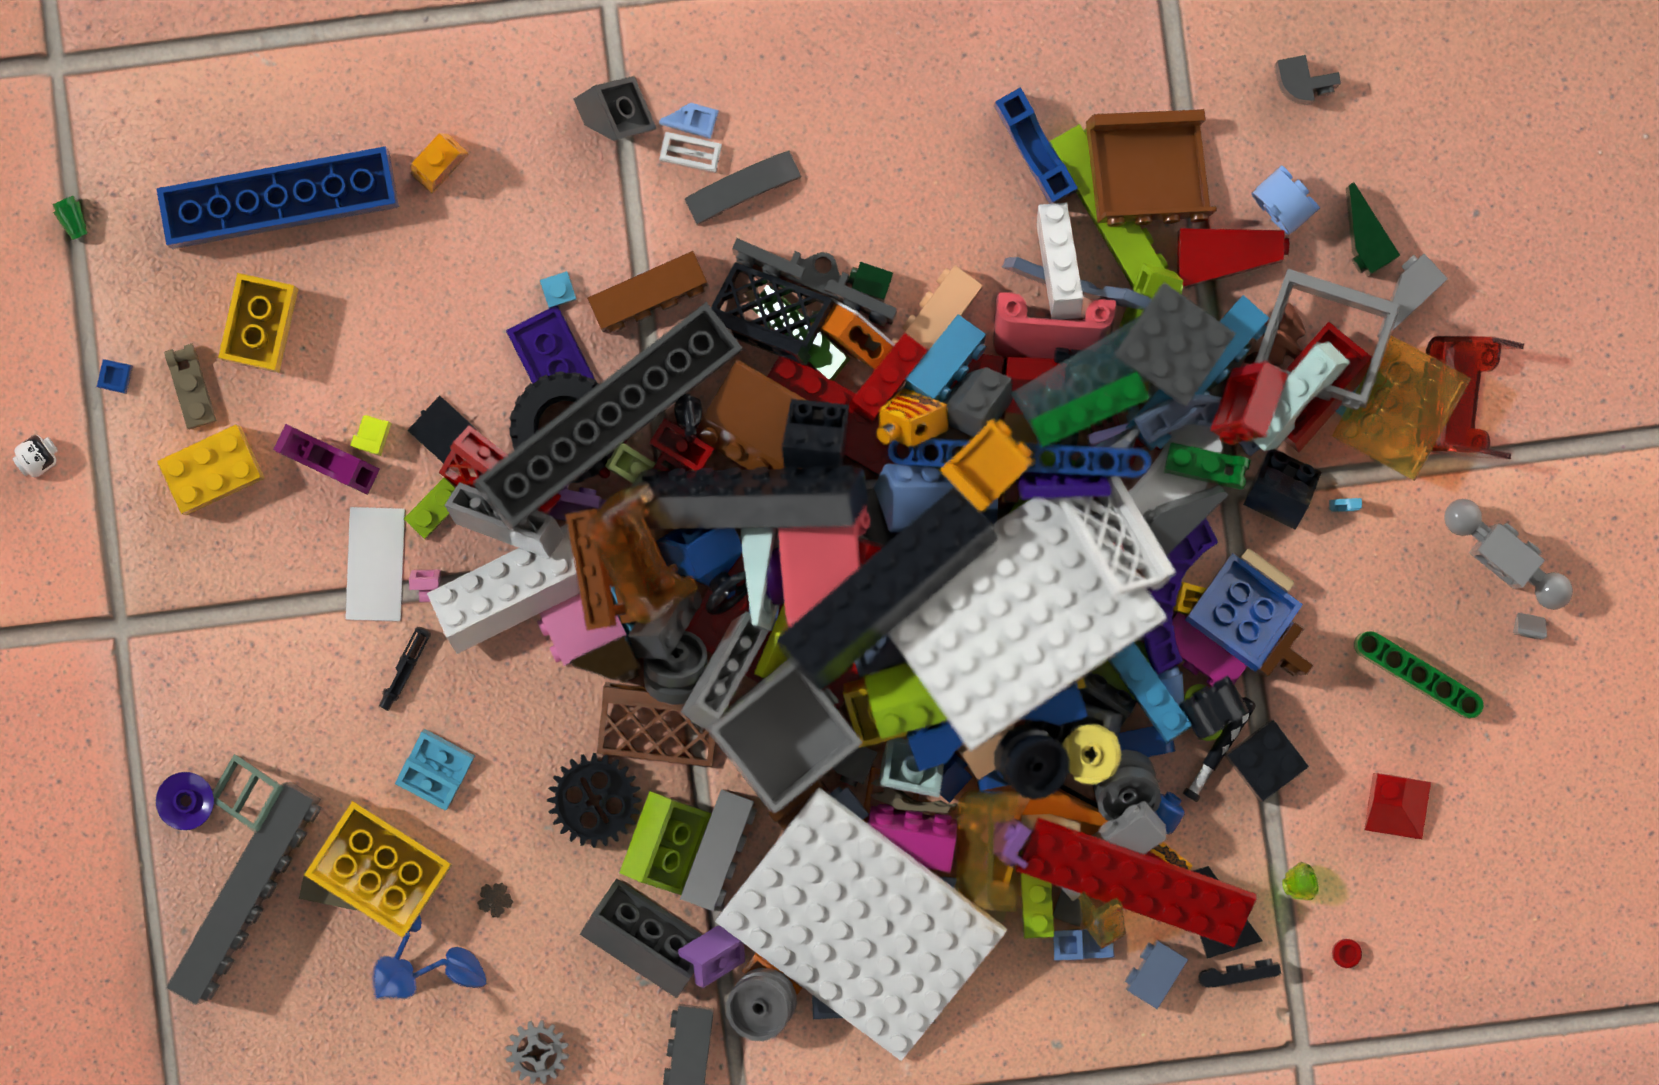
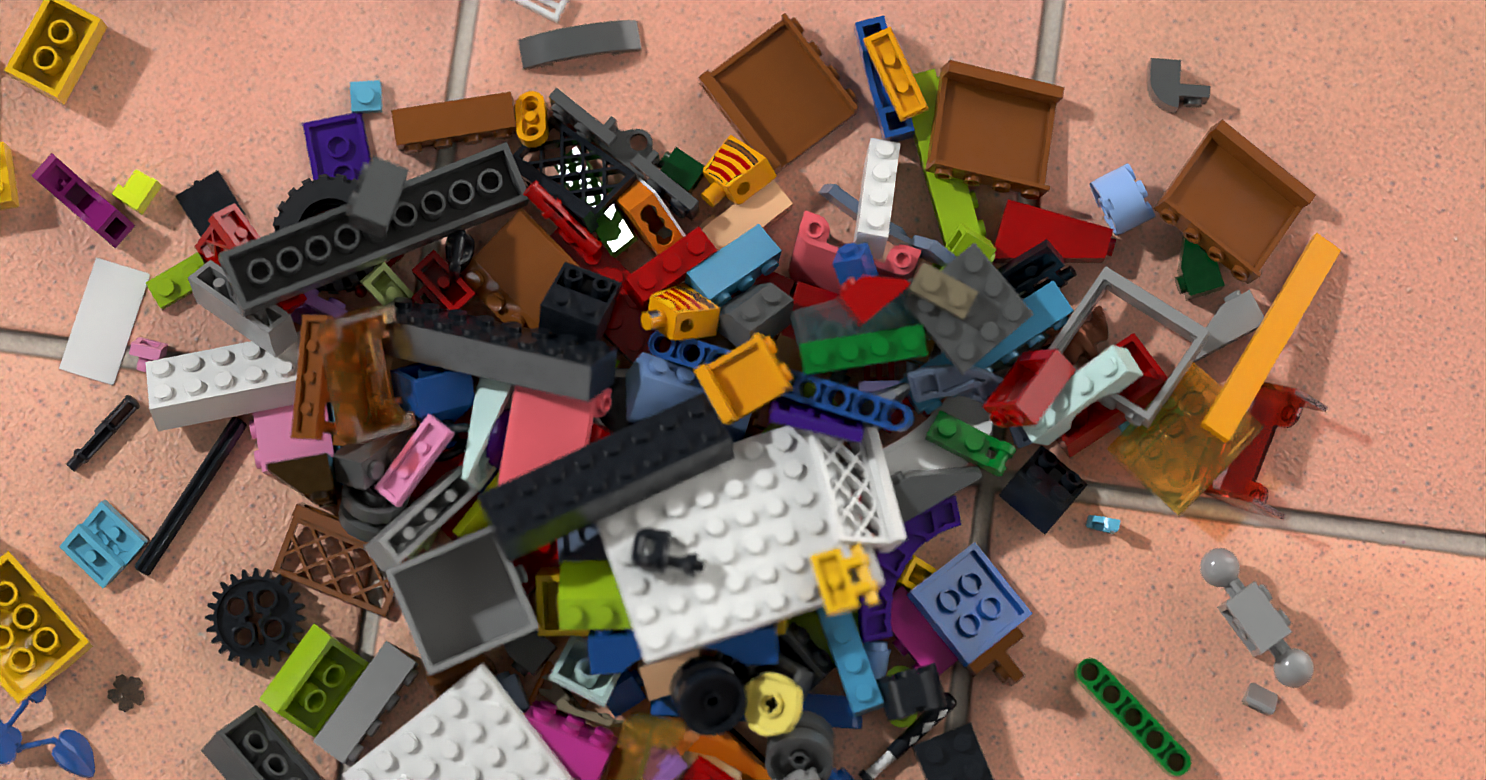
camera: 15 degrees right, 5 degrees down
tan tile [1239,549,1295,592] -> none
none -> black axle [135,416,247,576]
none -> dark grey brick [345,156,409,239]
none -> bright pink tile [374,414,455,507]
none -> light orange plate [515,91,549,148]
none -> red pin [523,180,603,257]
none -> black piece [631,528,705,578]
none -> dark orange panel [698,13,859,174]
none -> light orange torso [701,135,777,207]
none -> yellow plate [810,543,880,617]
none -> blue brick [832,243,879,286]
none -> red slope [835,275,911,327]
none -> light orange tile [863,26,929,122]
none -> dark tan plate [908,262,978,320]
none -> black plate [997,239,1077,300]
none -> dark orange panel [1153,119,1316,284]
none -> light orange tile [1200,233,1341,443]

